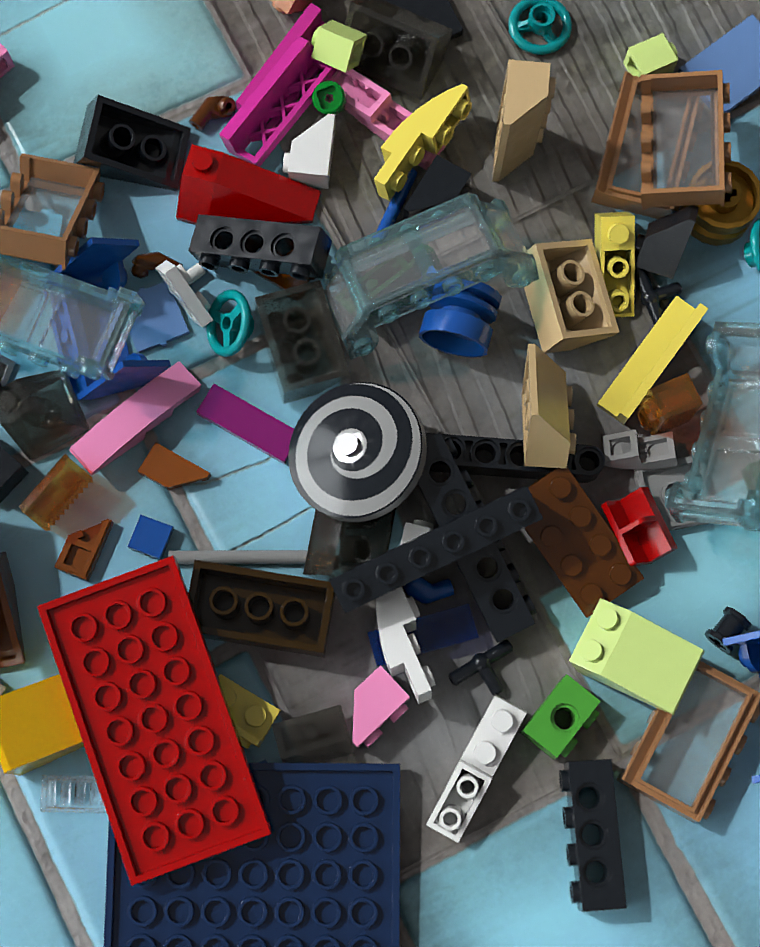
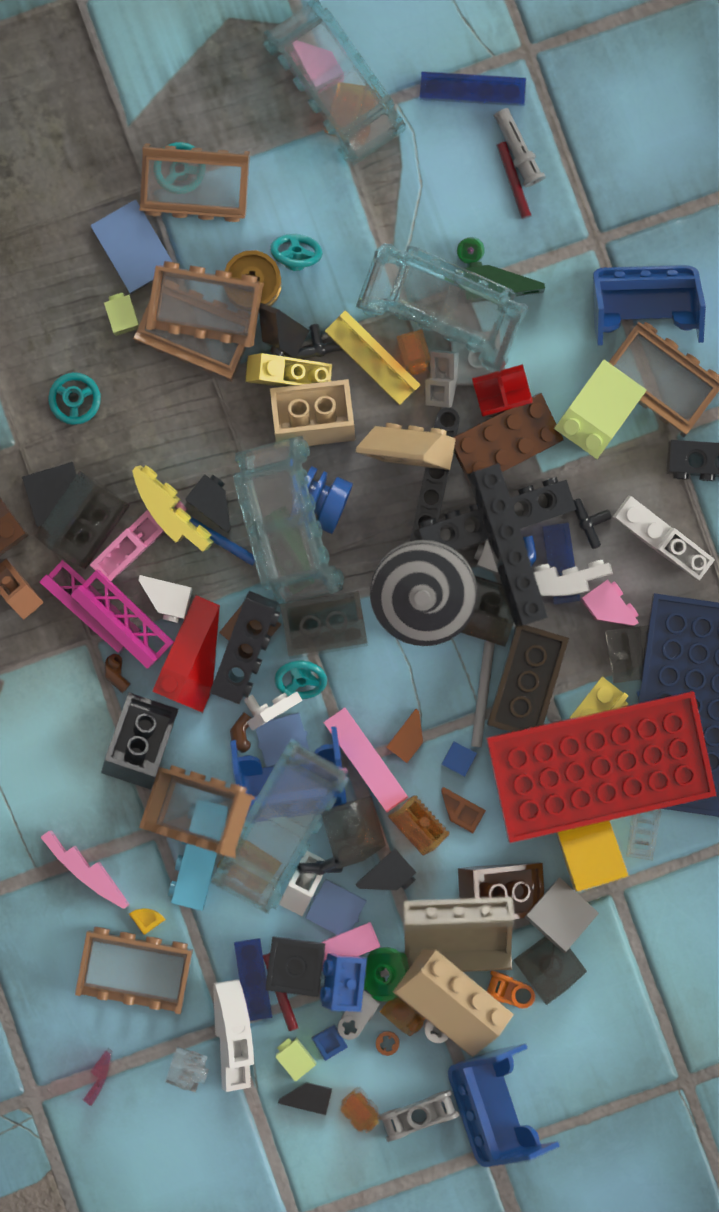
camera: 80 degrees left, 10 degrees up
magenta tile [196,384,294,465] -> none
yellowish green brick [311,20,367,73] -> none
green tile [312,81,347,115] -> none
tan slope [492,59,556,182] -> none
bright green brick [519,674,601,759] -> none
black bush [705,606,752,654] -> none

